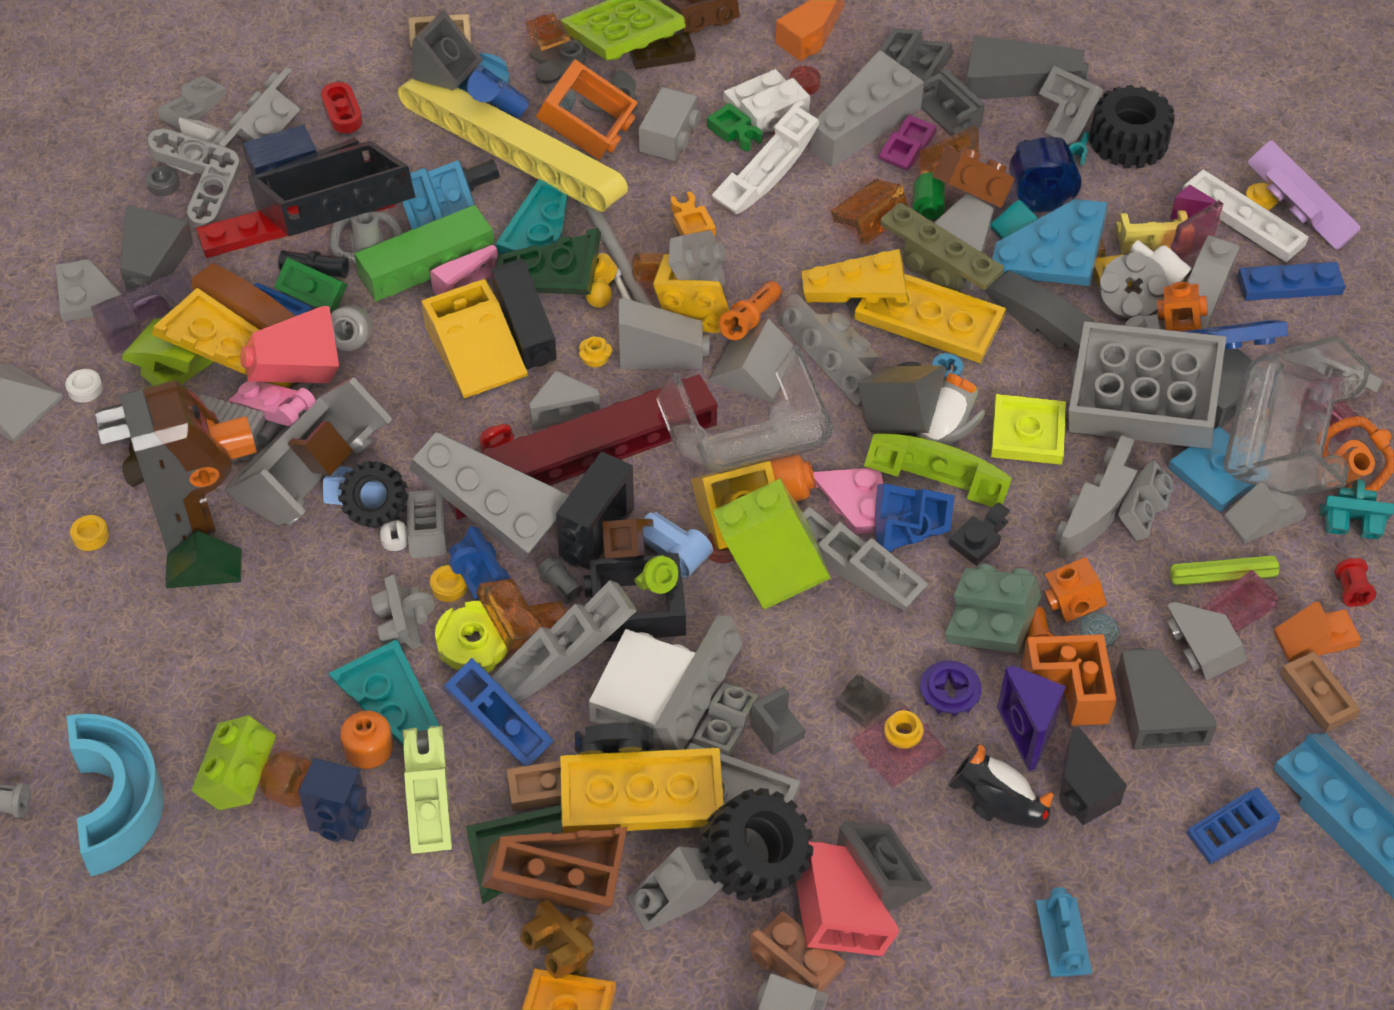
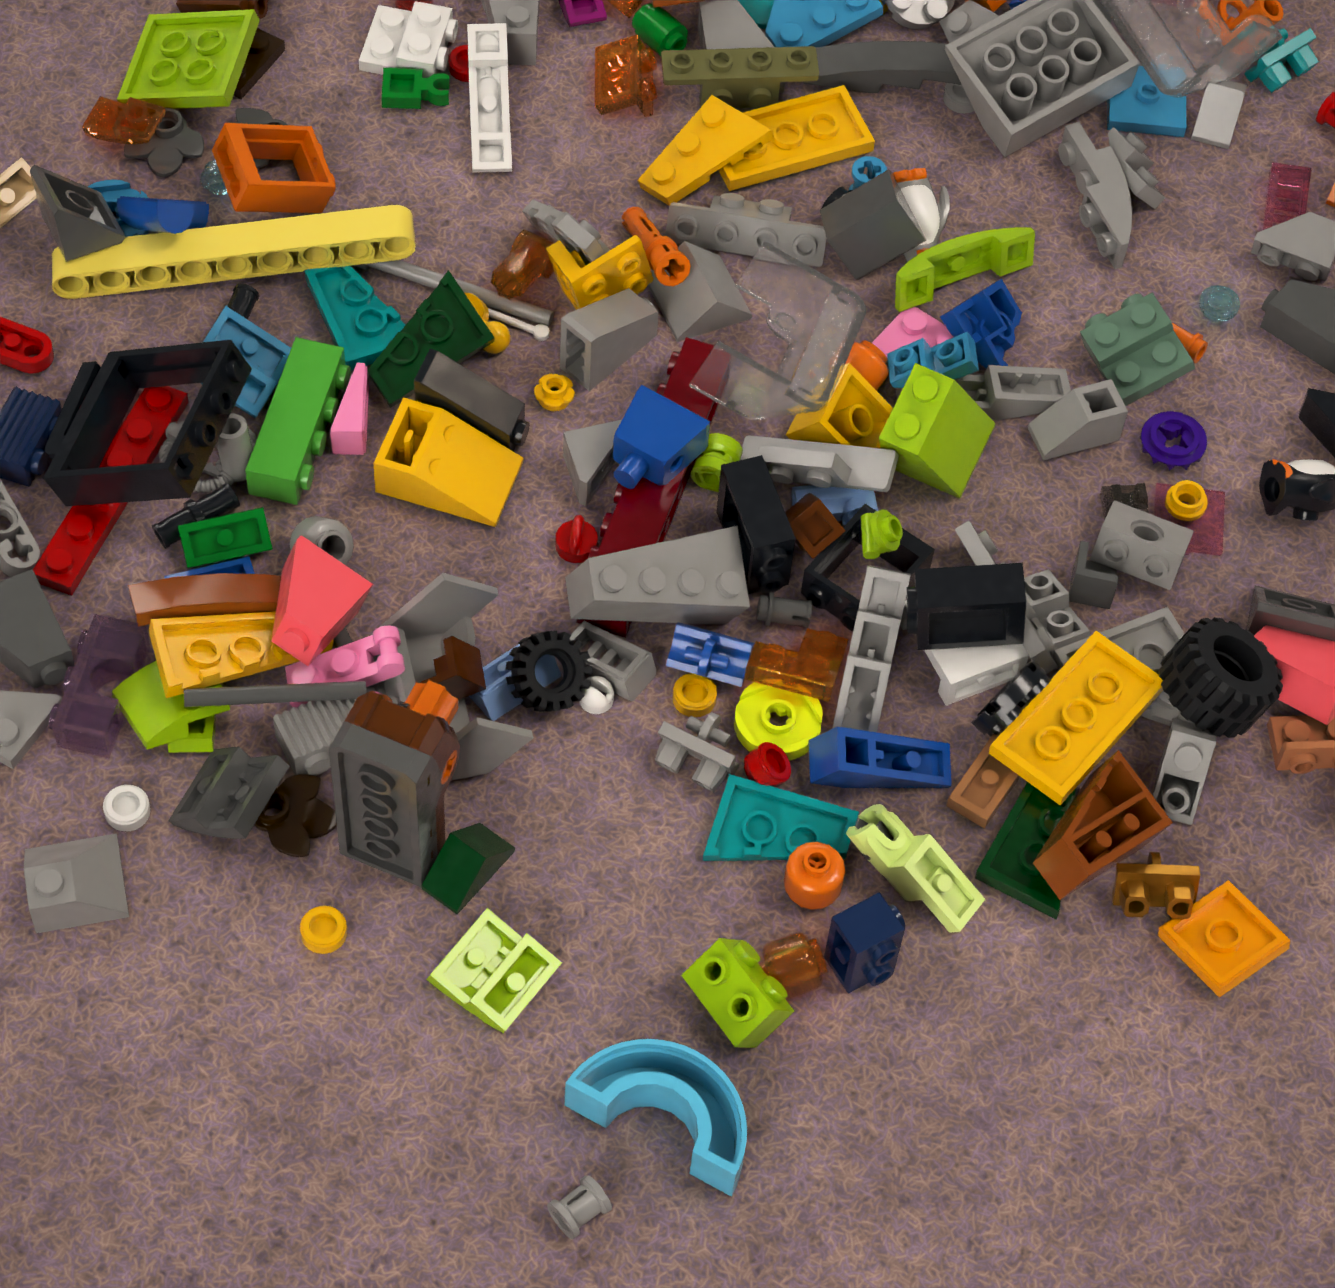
camera: 50 degrees left, 5 degrees up
light grey brick [639,87,701,161] -> none
light orange plate [671,192,716,237] -> none
black plate [949,502,1010,566] -> none
neon yellow plate [991,394,1066,465] -> none
dark purple slope [997,666,1065,771] -> none
orange brick [1022,634,1116,726] -> none
orange brick [1044,557,1107,622] -> none
lime axle [1169,556,1279,586] -> none
none -> dark grey bar [184,681,367,707]
none -> slope [426,908,562,1033]
none -> blue torso [613,385,710,489]
none -> lime wheel [691,433,743,492]
none -> light grey bracket [740,435,899,492]
none -> red tile [744,742,791,787]
none -> dark azure slope [887,331,979,388]
none -> black window [906,563,1026,650]
none -> light grey slope [1028,379,1128,461]
none -> light grey brick [1090,500,1194,590]

